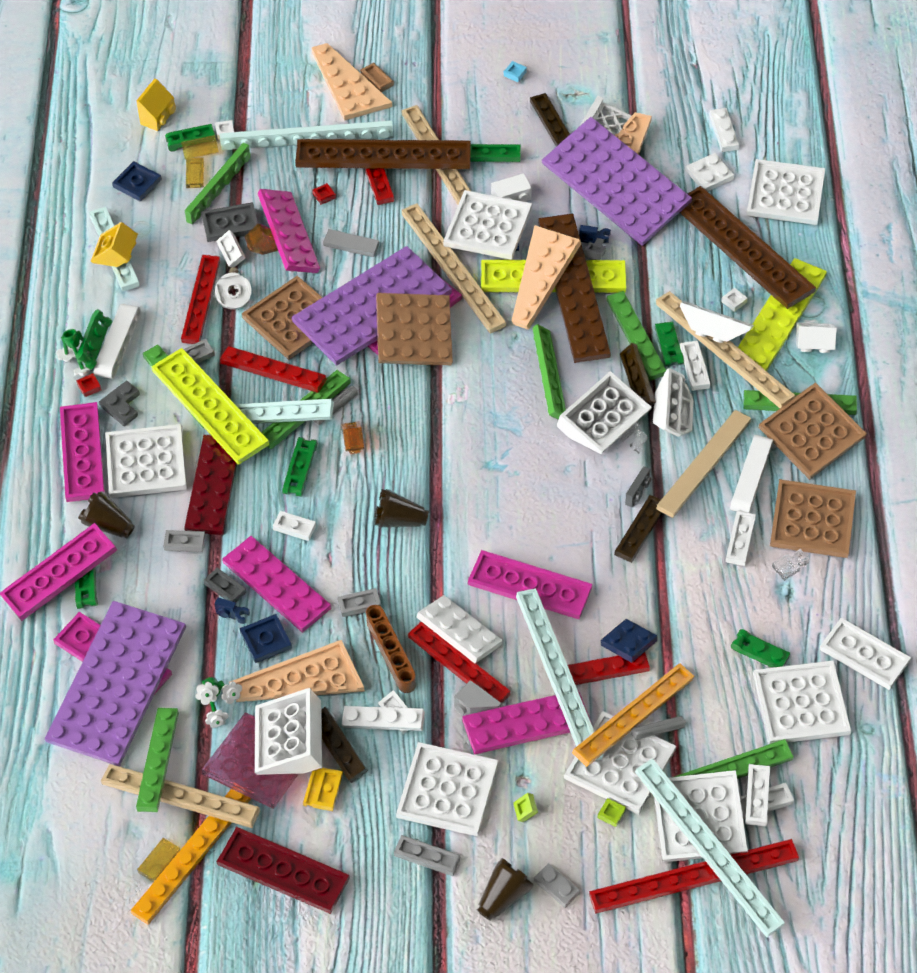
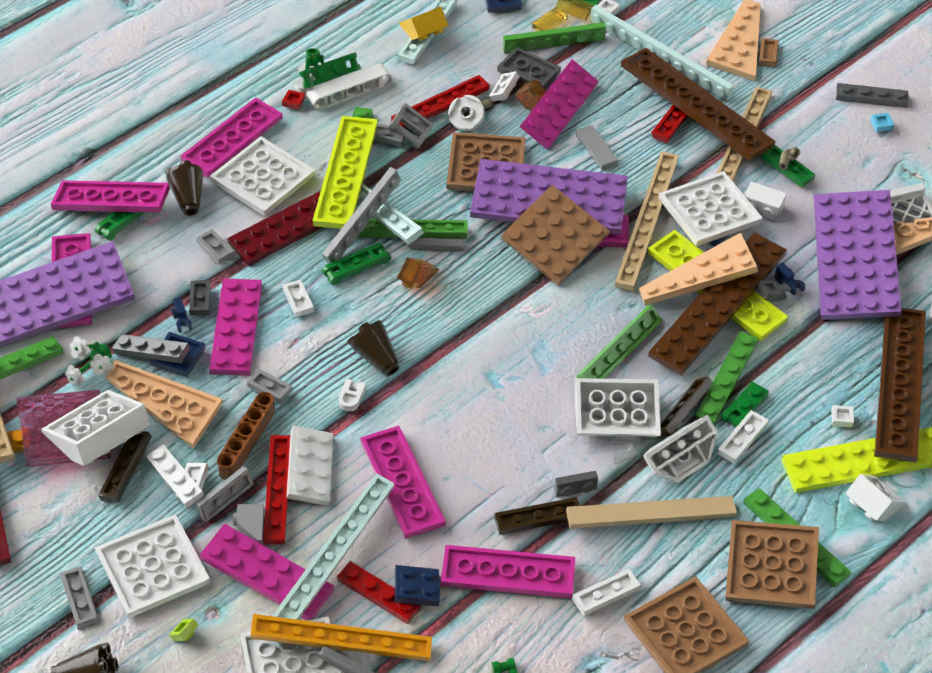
camera: 45 degrees right, 5 degrees down
dark grey plate [99,380,140,426] -> none
red plate [220,346,327,393] -> none
yellow plate [303,767,343,811] -> none
red tile [312,183,336,205] -> none
dark brown tile [530,93,570,147] -> none
tan plate [656,291,795,408] -> none
white wedge [680,301,754,343] -> none
white beam [730,435,773,513] -> none
none -> plate [112,334,191,363]
none -> light grey tile [196,466,254,522]
none -> light grey plate [322,167,401,264]
none -> white plate [339,379,367,411]
none -> light grey plate [388,103,434,149]
none -> dark pink plate [441,545,575,599]
none -> dark tan arm [779,147,800,170]
none -> dark grey plate [836,83,909,108]

